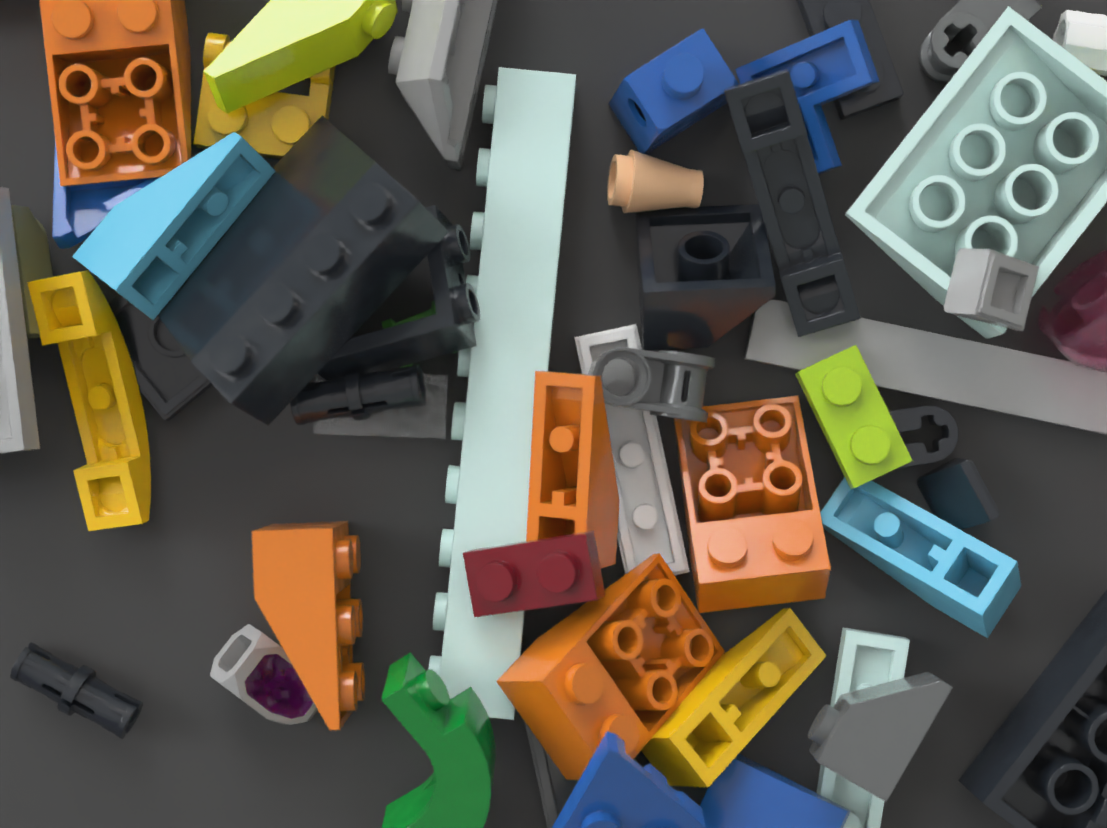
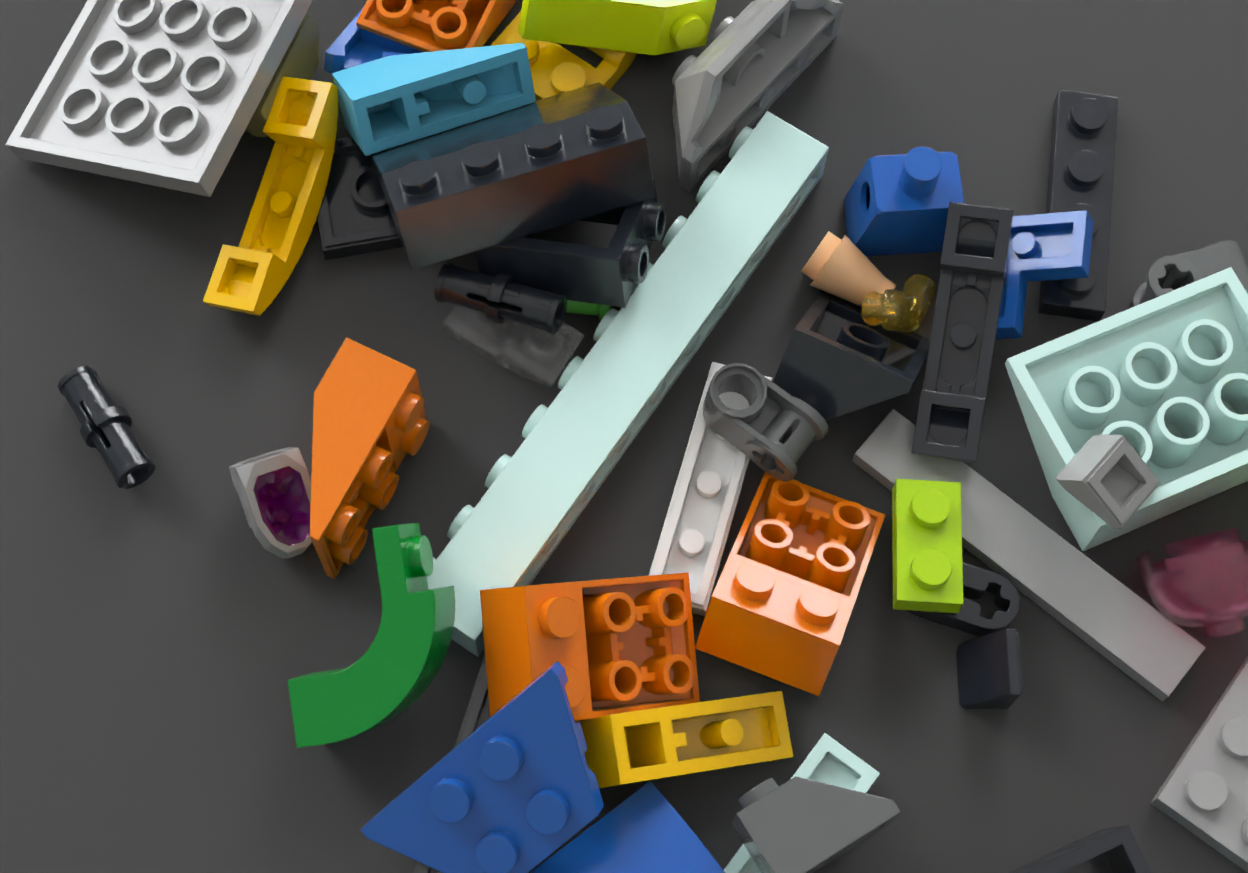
camera: 25 degrees right, 20 degrees down
dark red plate [463,531,605,618] -> none
orange slope [526,371,619,569] -> none
medium azure slope [820,477,1021,638] -> none
none -> clear yellow arm [862,274,936,333]

